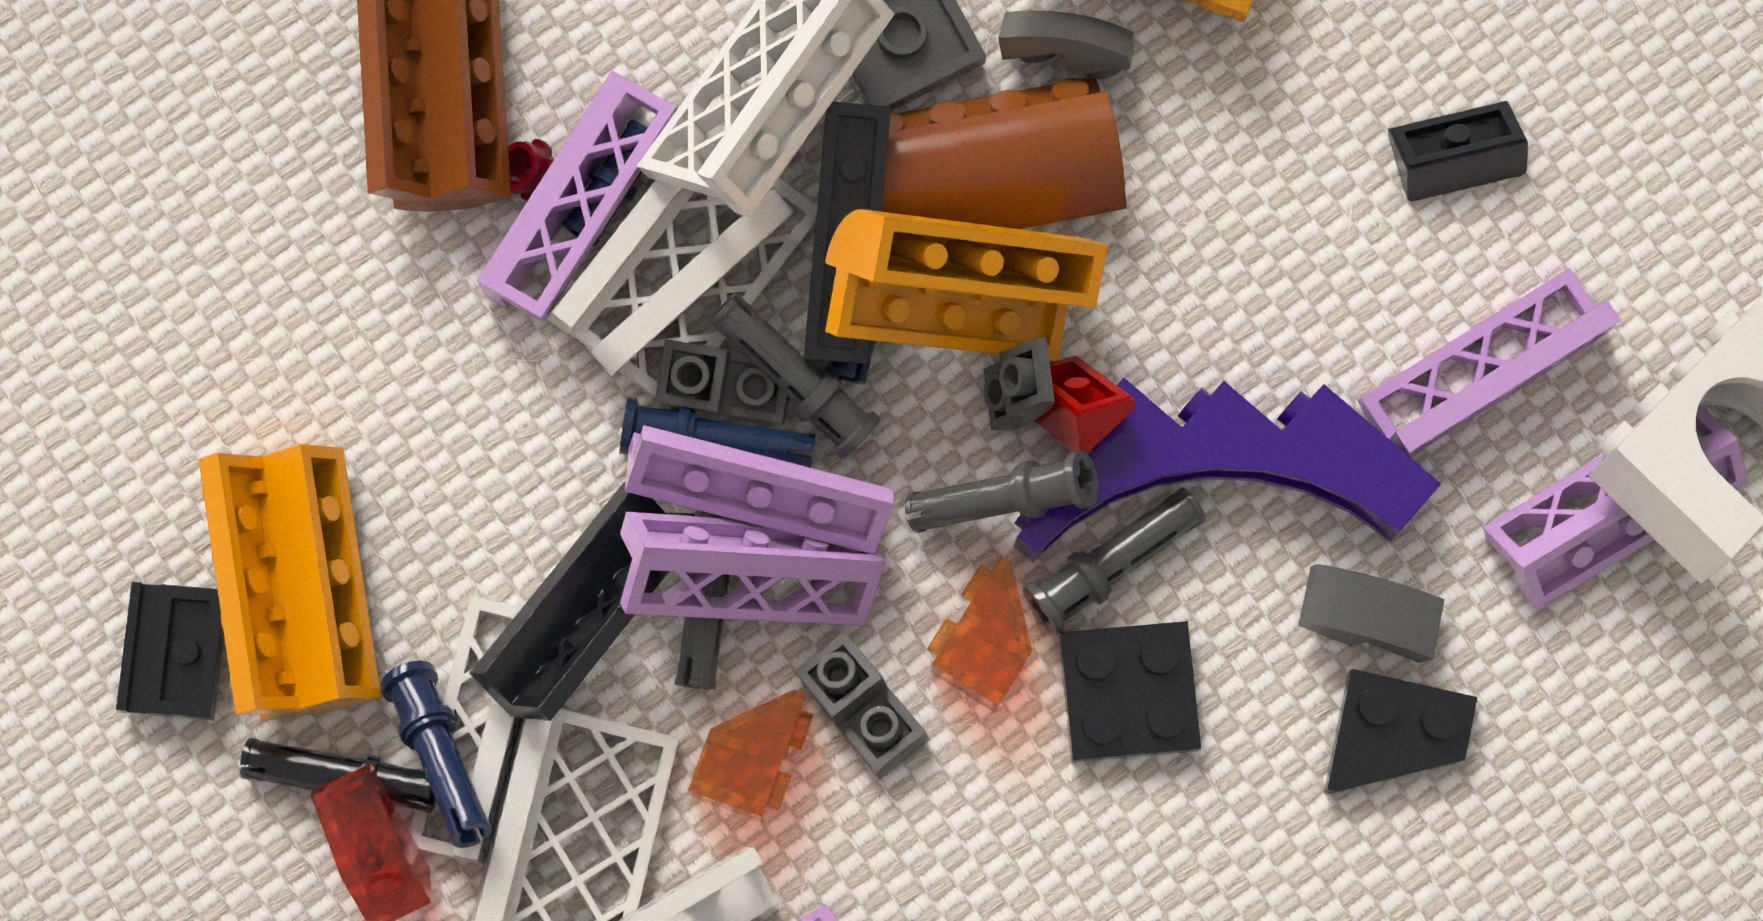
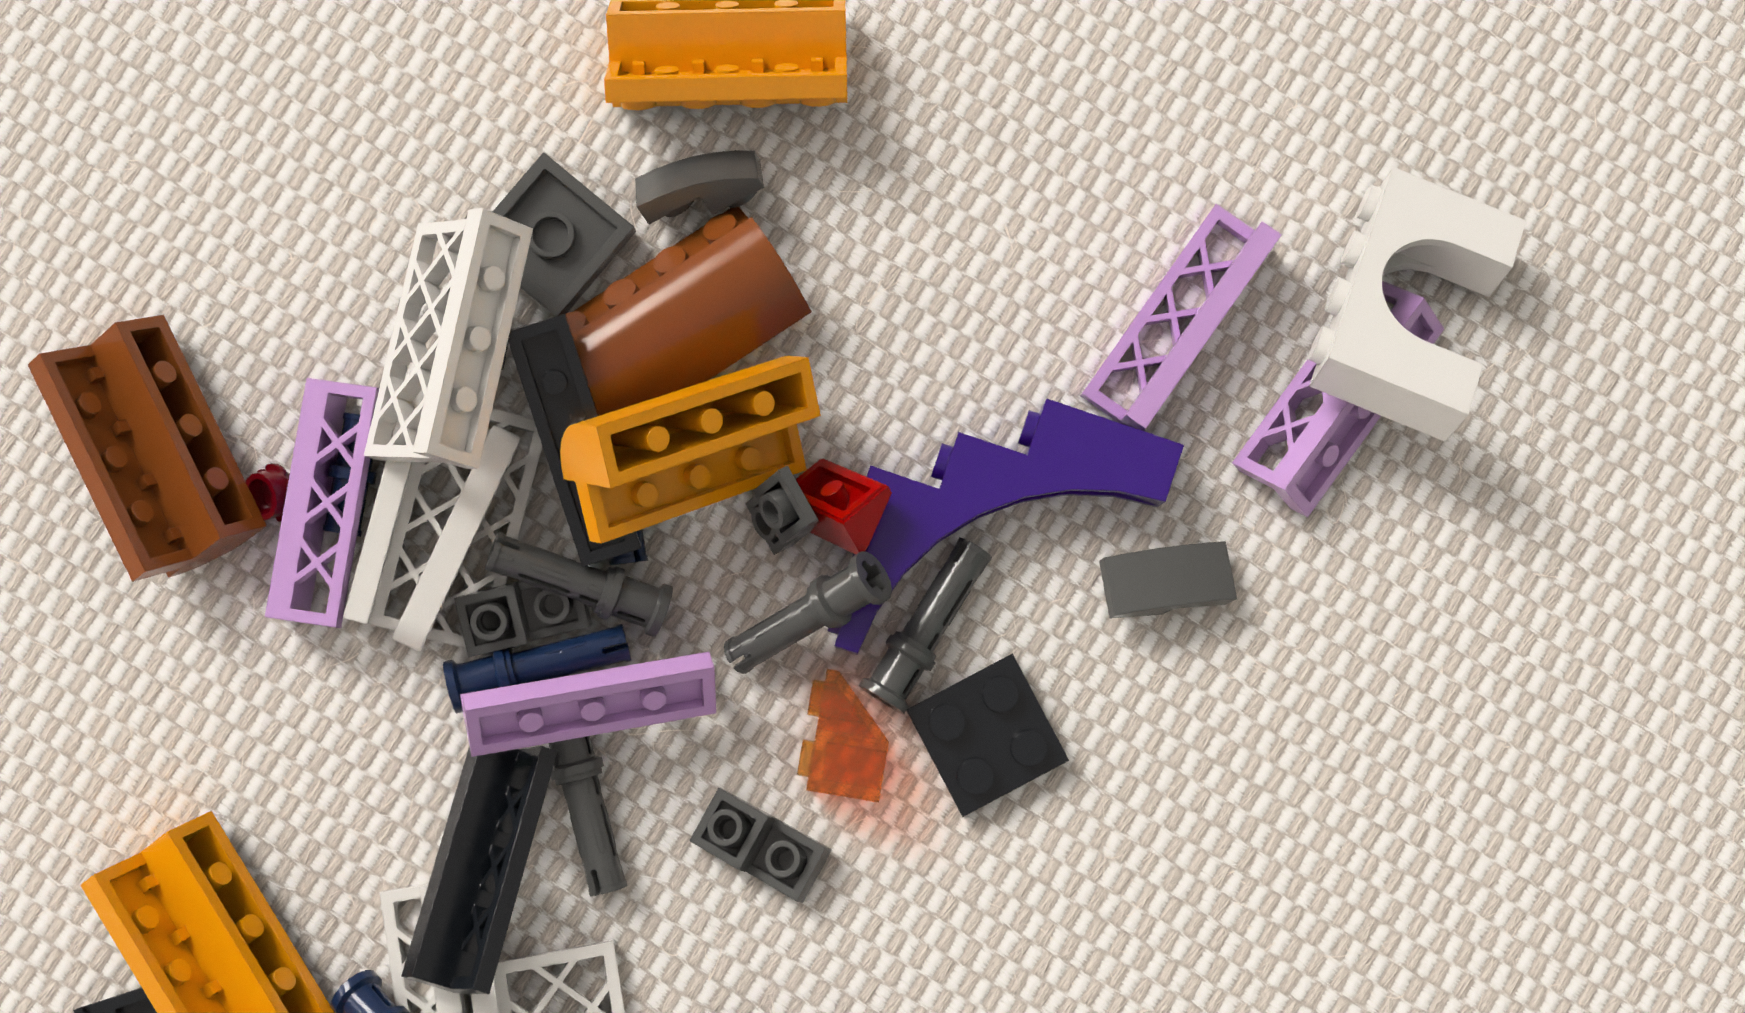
camera: 20 degrees left, 5 degrees up
lavender fence [620,512,886,626] -> none
clear orange slope [688,689,814,822] -> none
black wing [1324,669,1478,794] -> none
black slope [1388,101,1528,201] -> none

